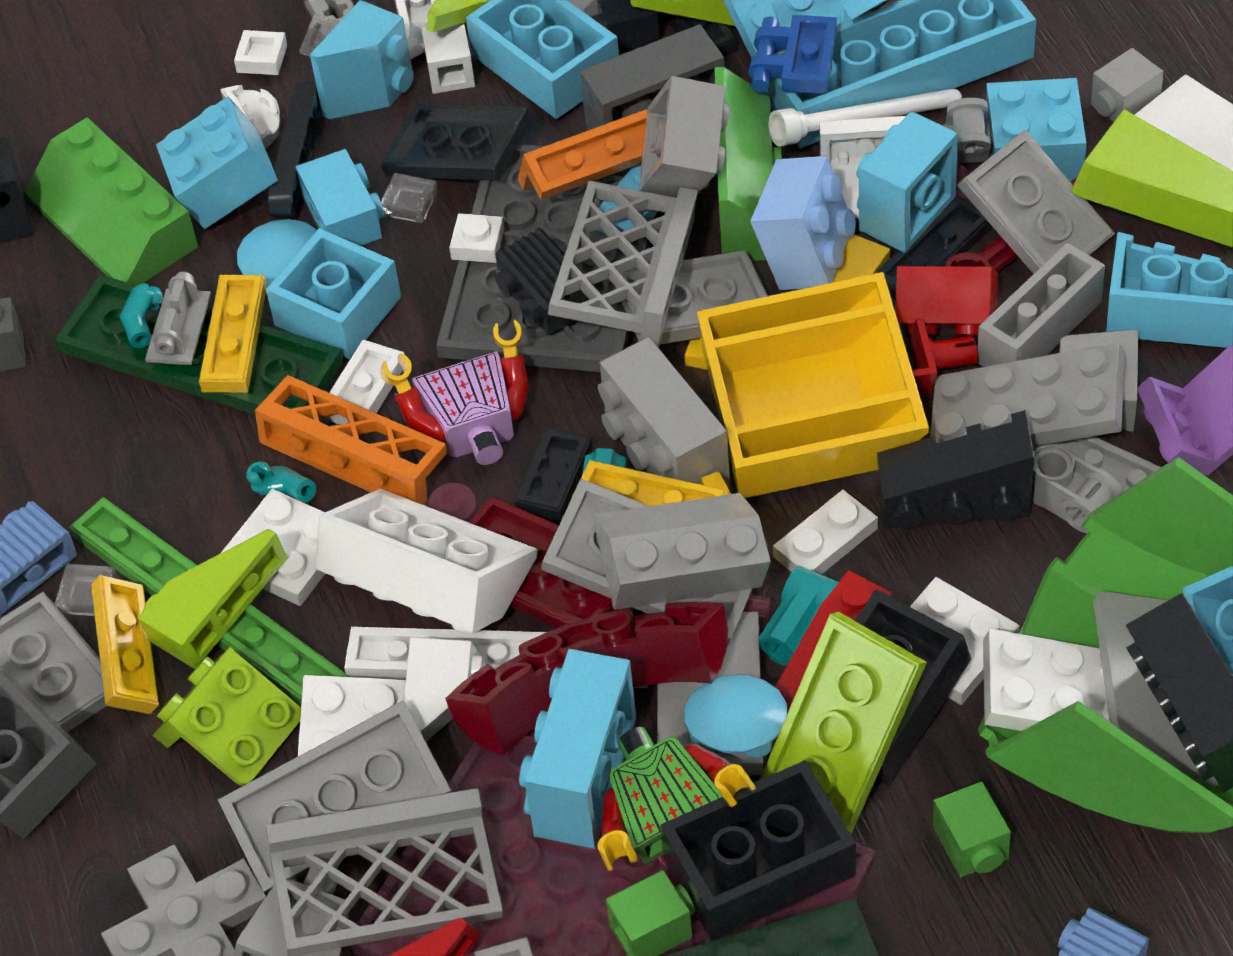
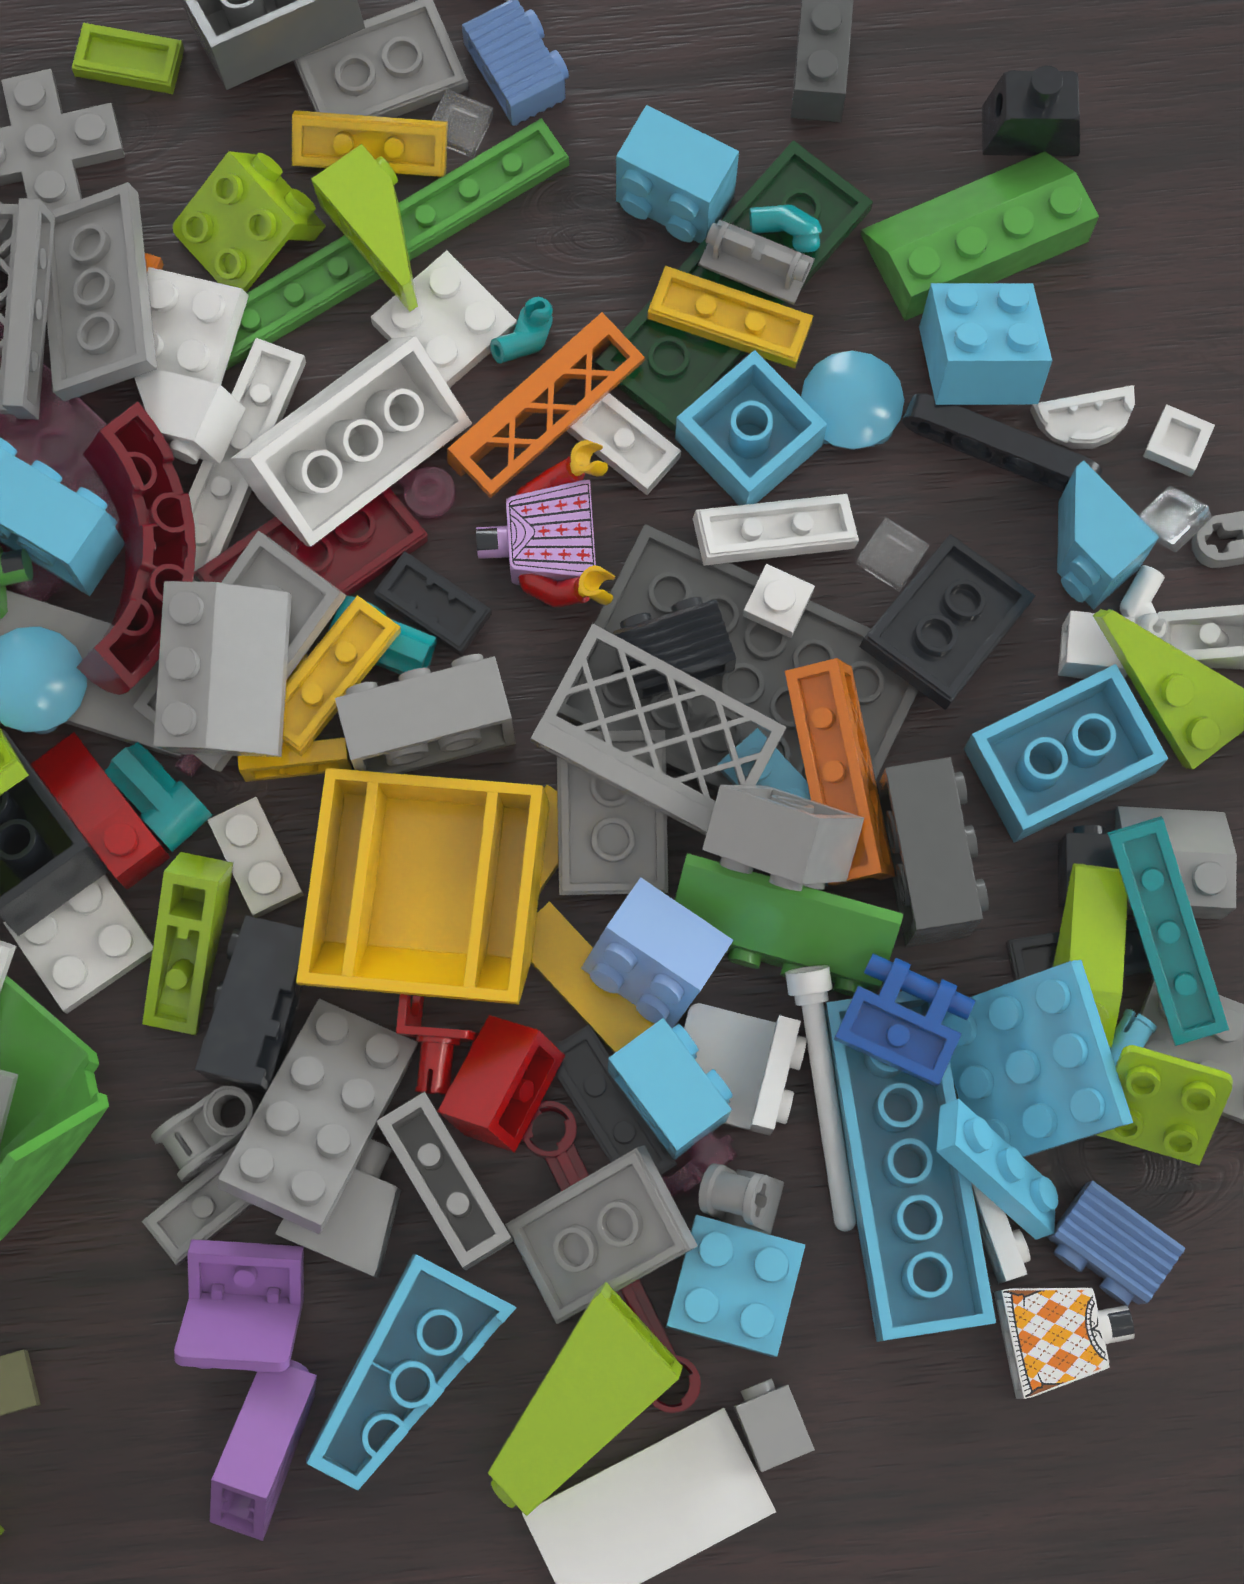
camera: 100 degrees right, 25 degrees up
medium azure brick [296,149,385,246] -> none
none -> lime tile [72,23,184,94]
none -> lime slope [142,852,233,1035]
none -> medium azure brick [616,105,739,244]
none -> white tile [692,494,859,566]

